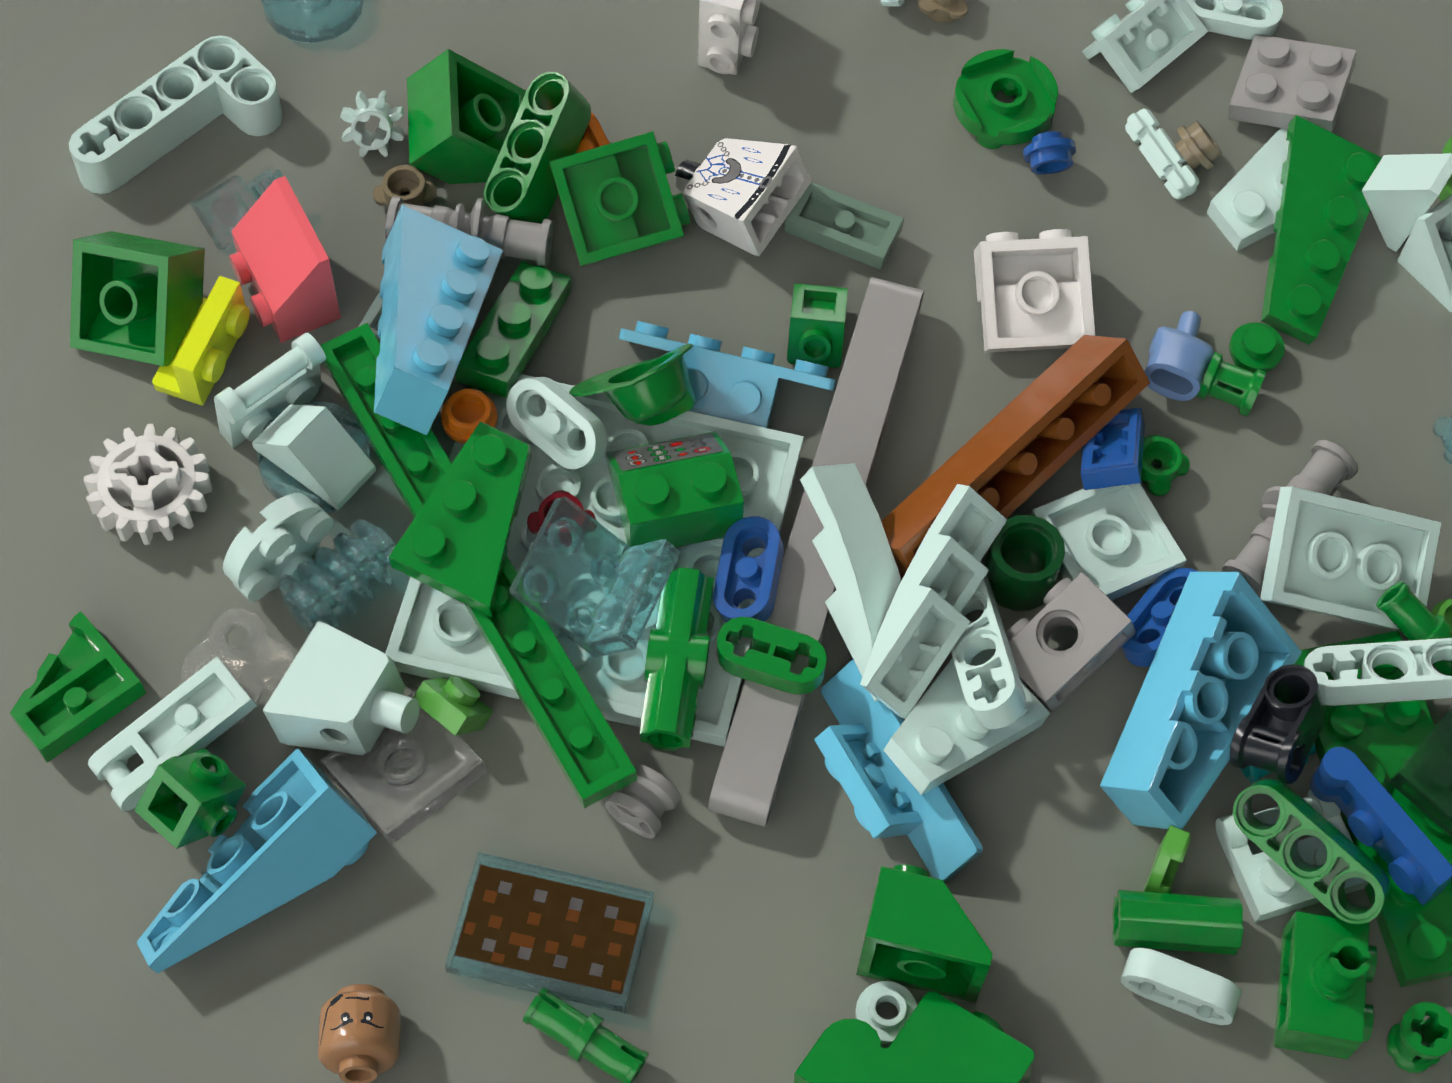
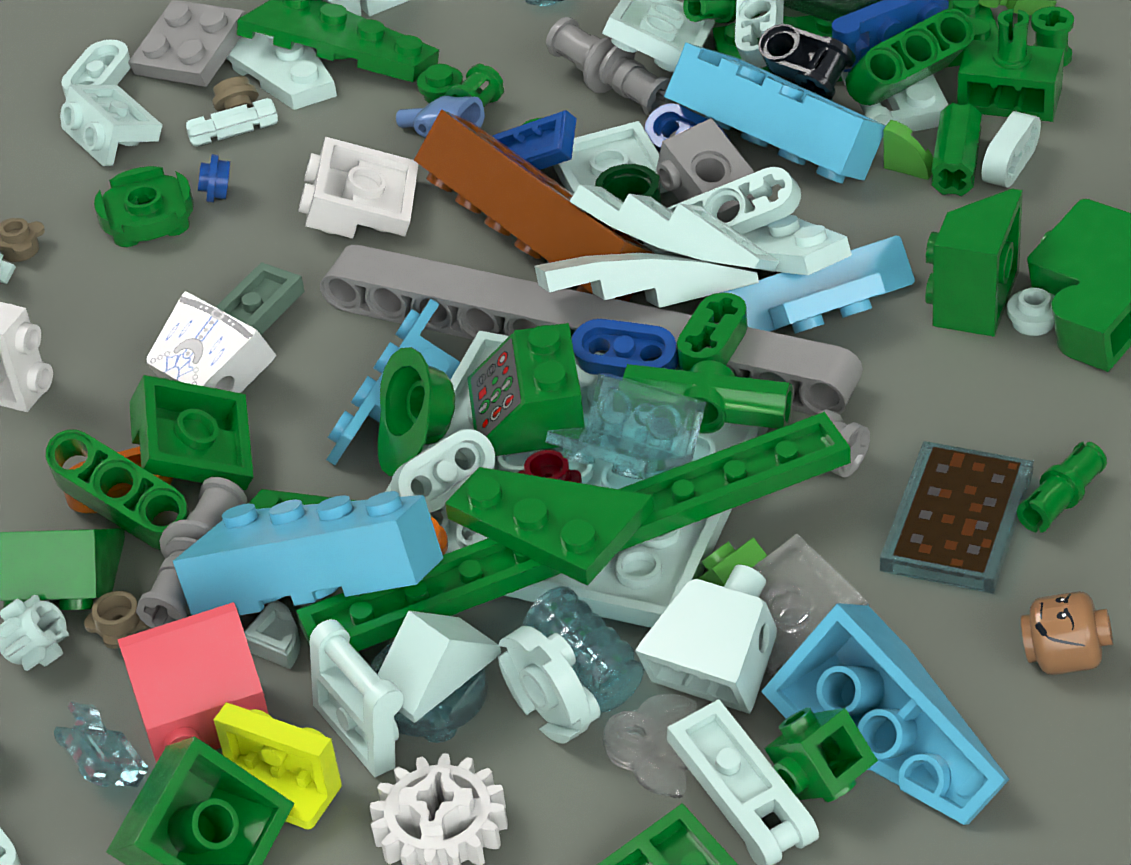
camera: 75 degrees left, 20 degrees down
green bracket [787,283,848,368] -> none

